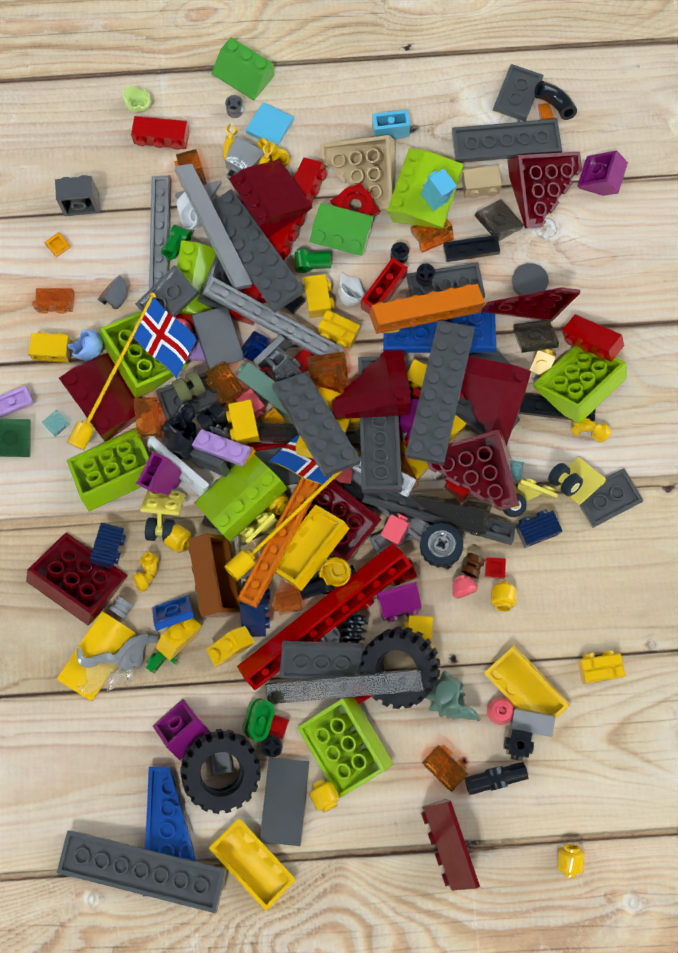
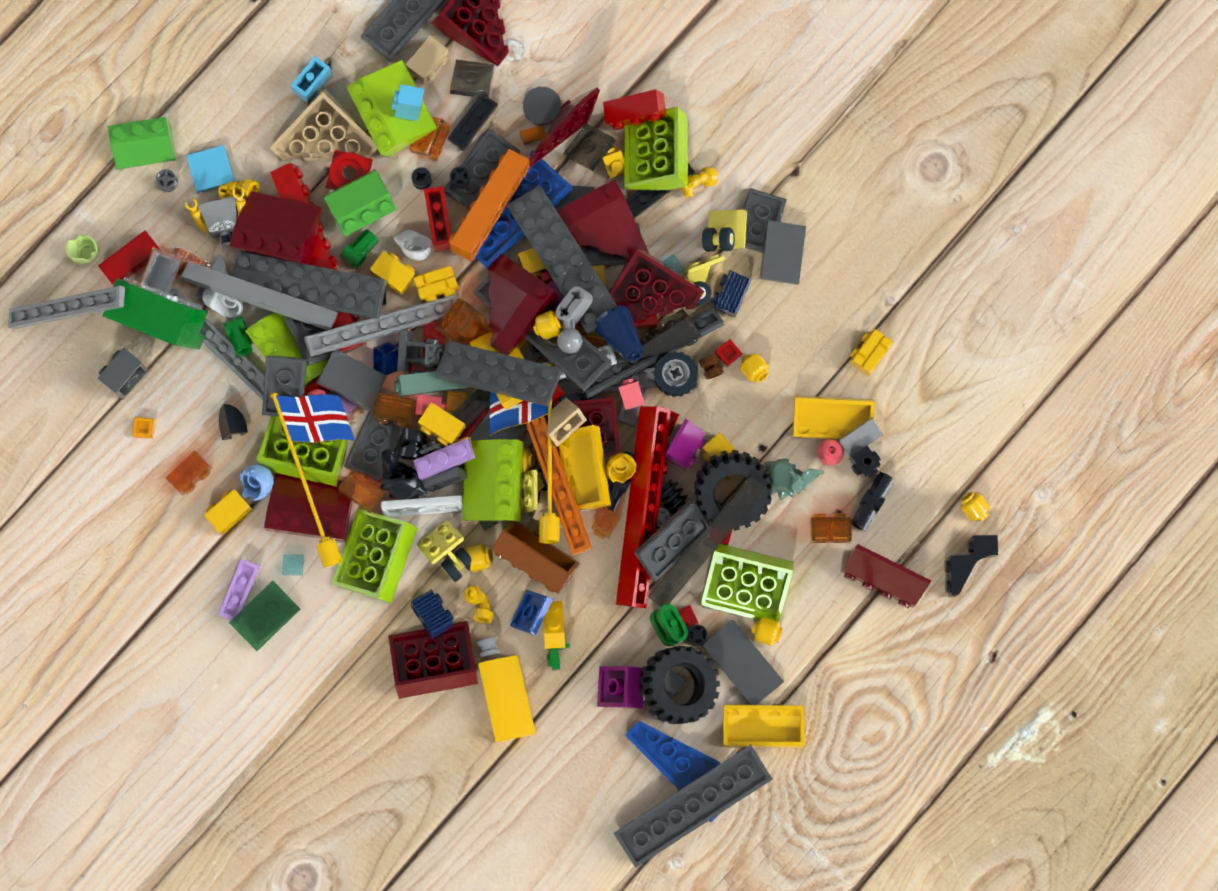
camera: 50 degrees left, 5 degrees up
piece [77,633,158,694] -> none
magenta torso [136,451,181,495] -> none
olive wheel [172,370,206,403] -> none
yellow brick [206,626,255,667] -> none
dark blue brick [240,581,271,637] -> none
coral cone [452,575,478,599] -> none
none -> light grey tile [8,286,125,329]
none -> green piece [102,247,208,350]
none -> orange piece [519,126,546,146]
none -> yellow head [533,310,563,340]
none -> tan slope [547,398,587,447]
none -> light grey beam [556,287,593,354]
none -> dark blue cone [595,305,643,361]
none -> dark grey tile [760,220,806,285]
none -> black arch [944,535,998,598]

